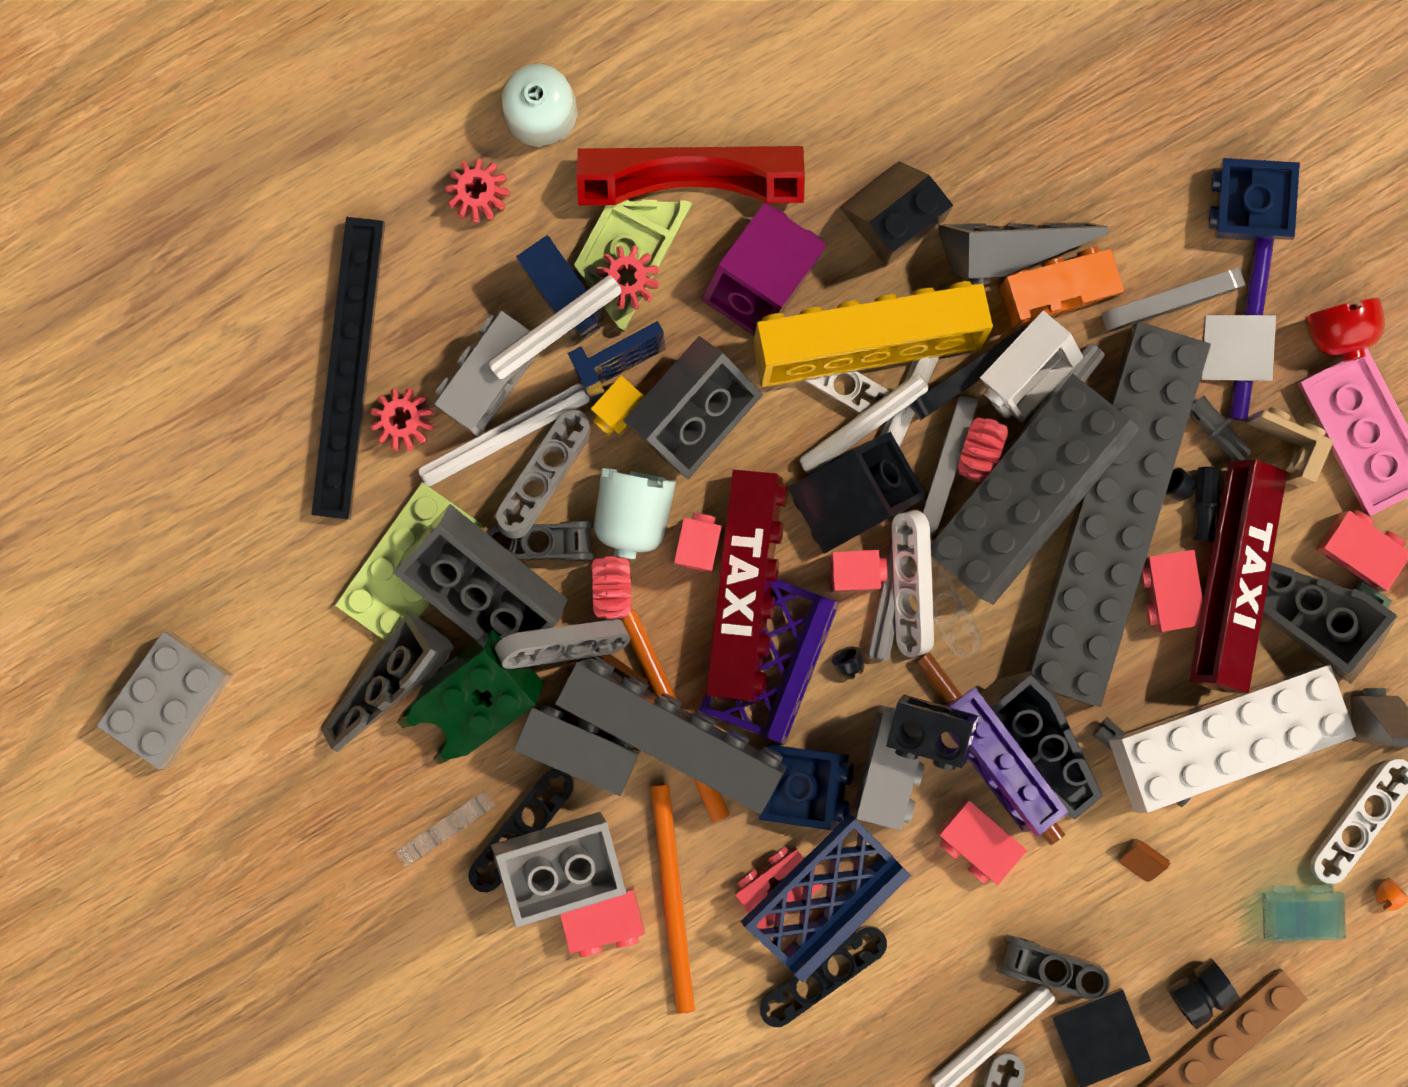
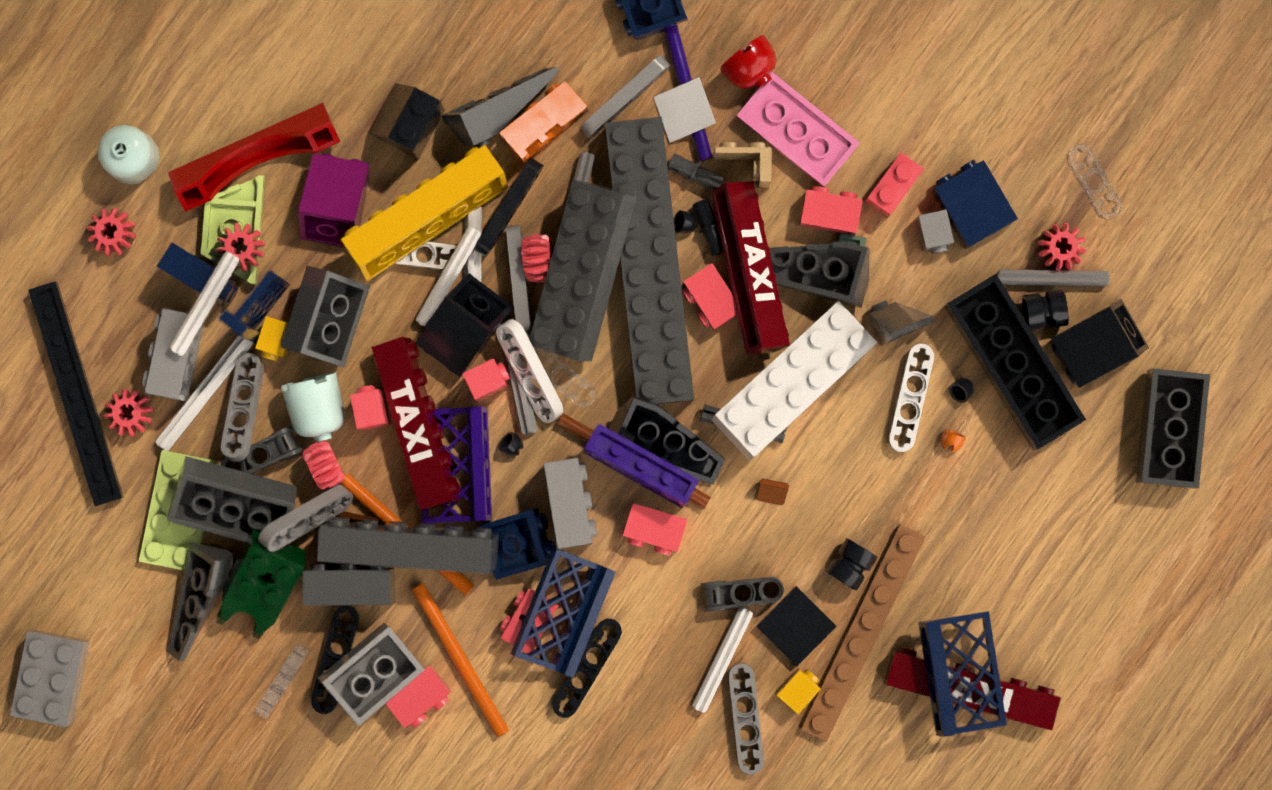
camera: 25 degrees left, 0 degrees up
black brick [886,695,979,770] -> none
white window [980,310,1084,423] -> none
clear light blue brick [1262,884,1346,941] -> none

